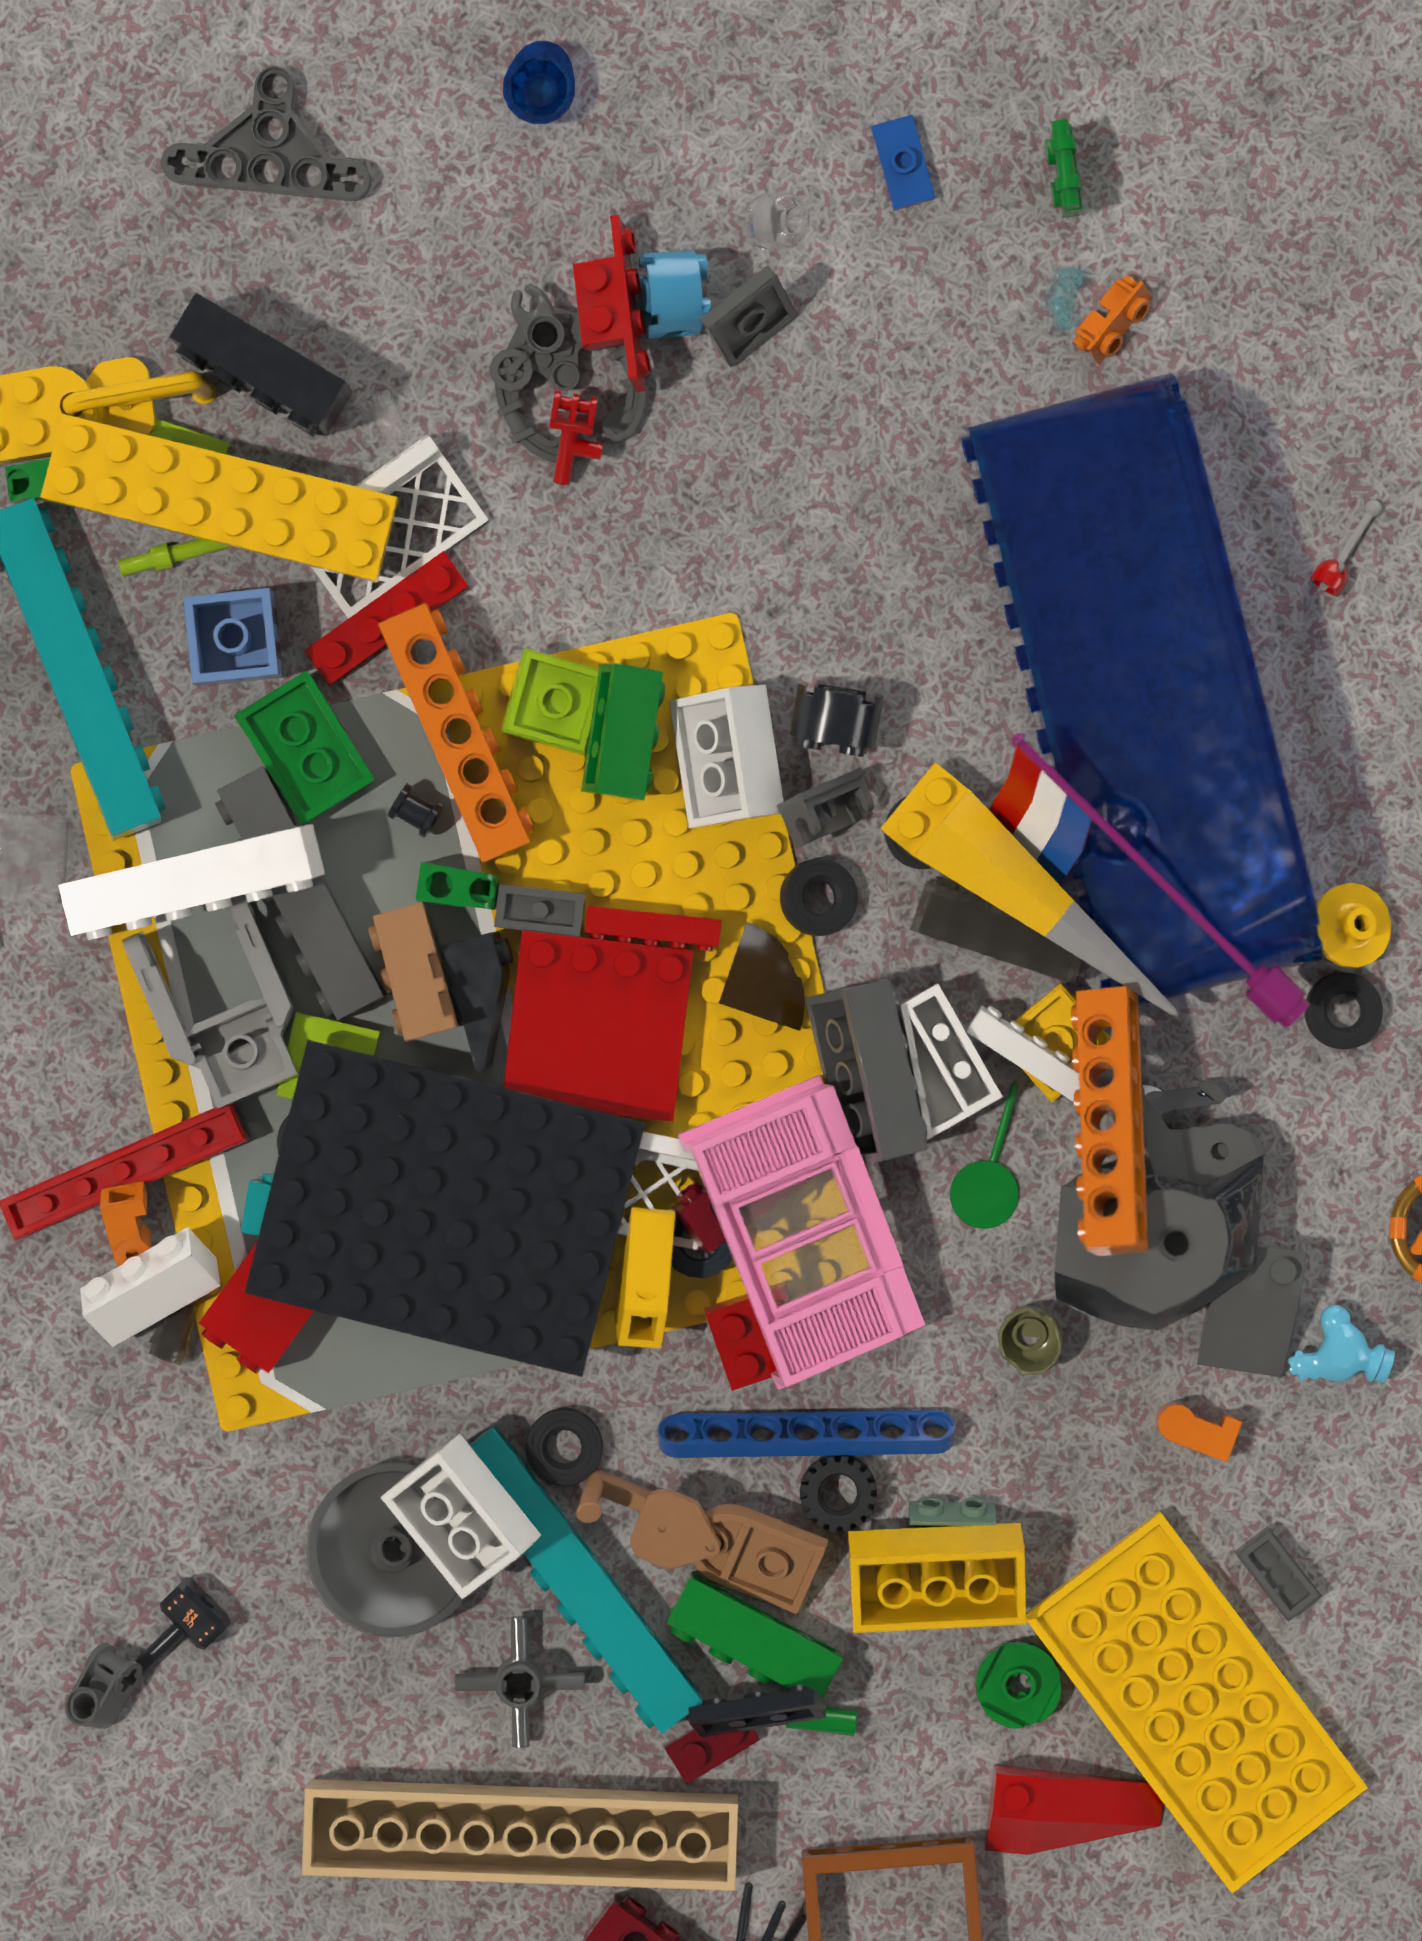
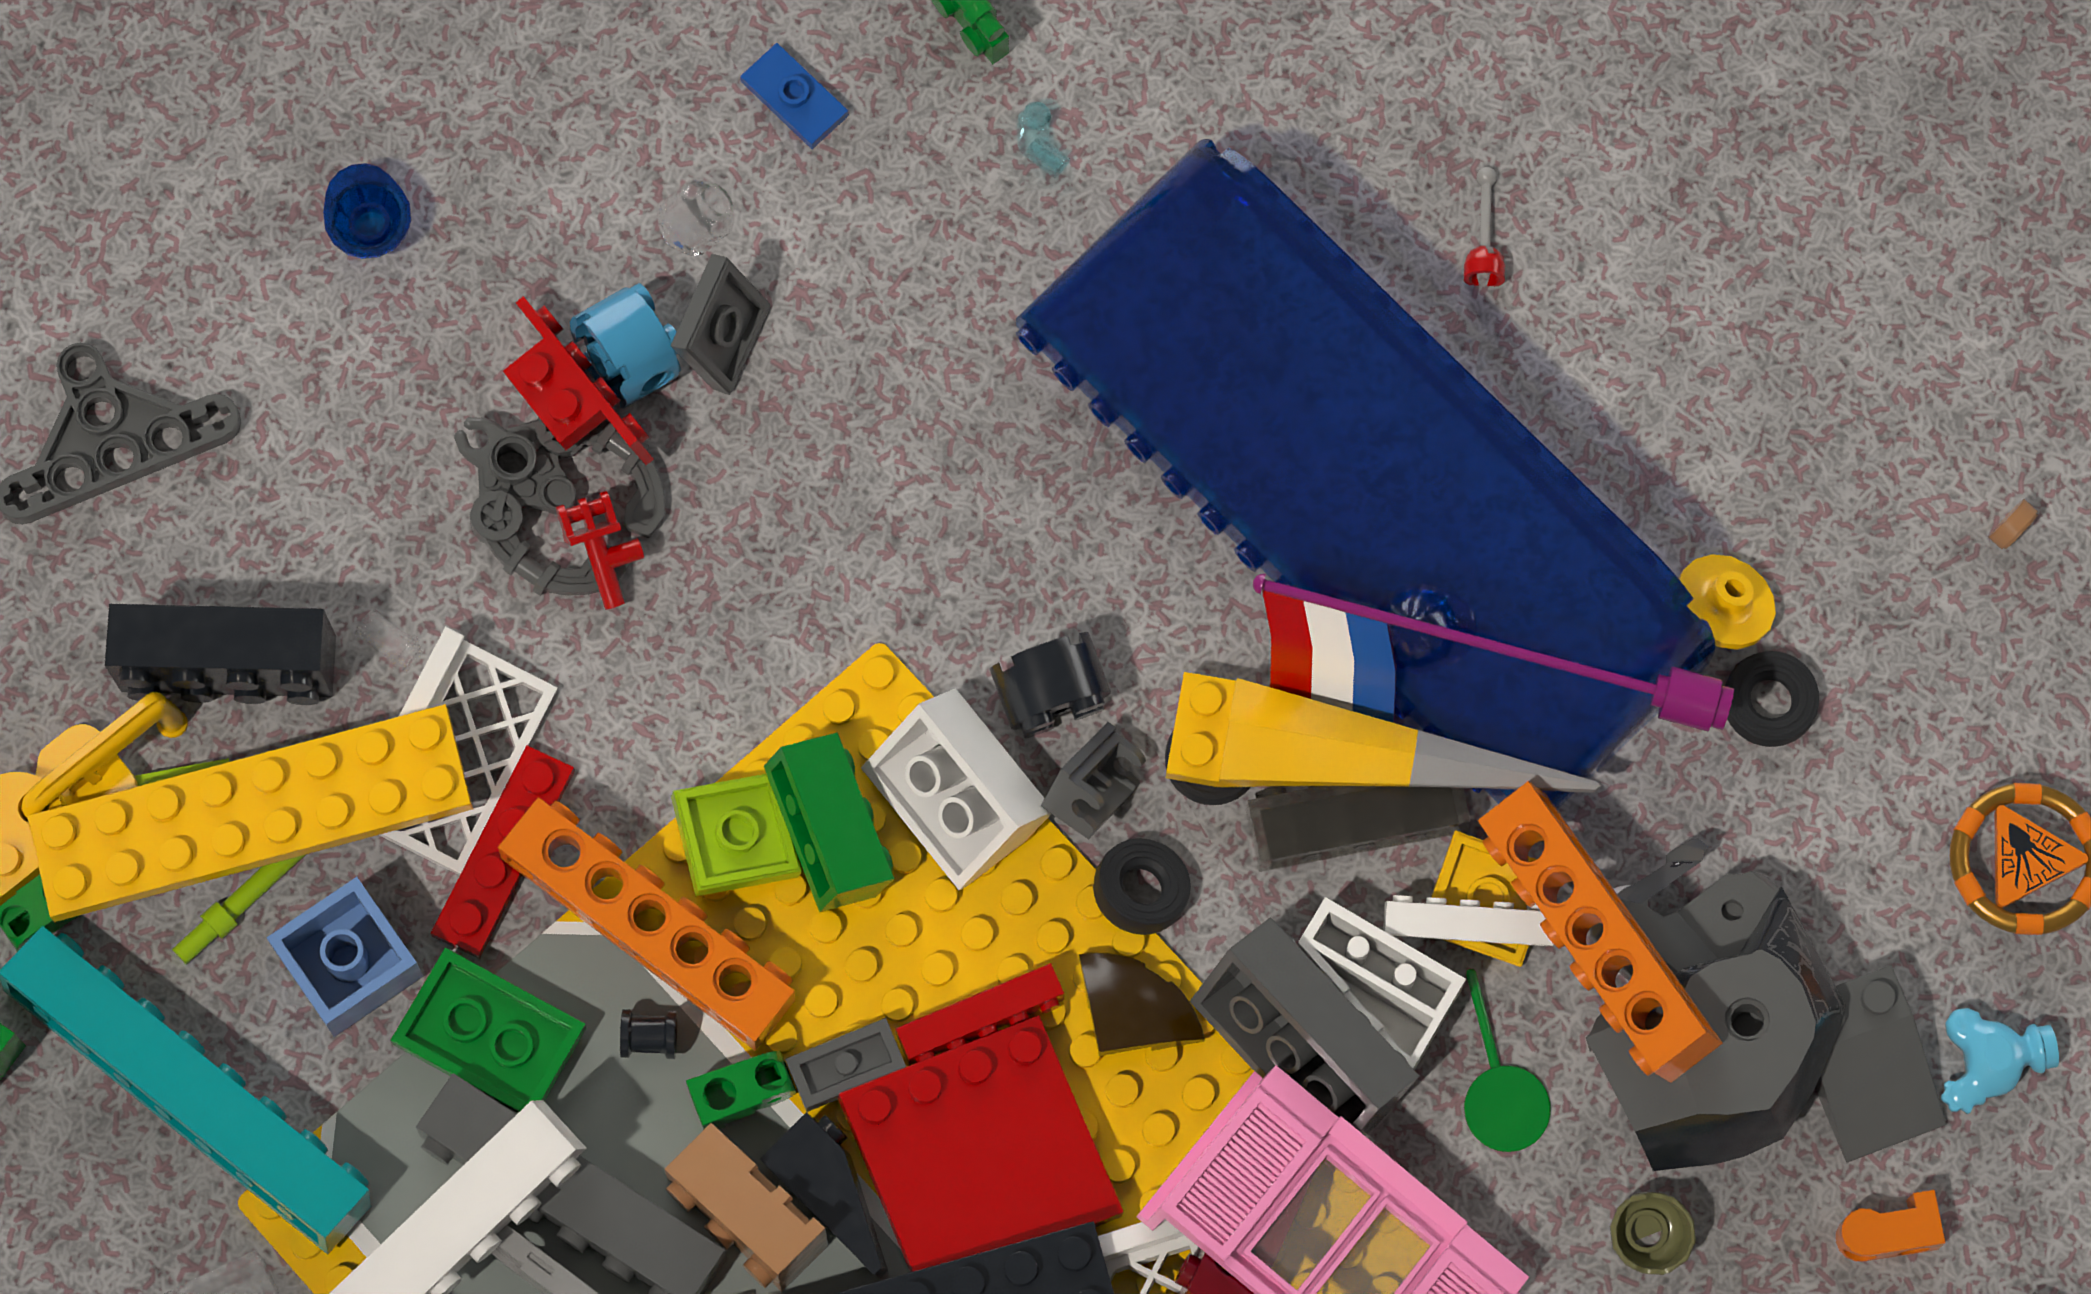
camera: 30 degrees left, 15 degrees down
orange hinge [1072,275,1153,365] -> none

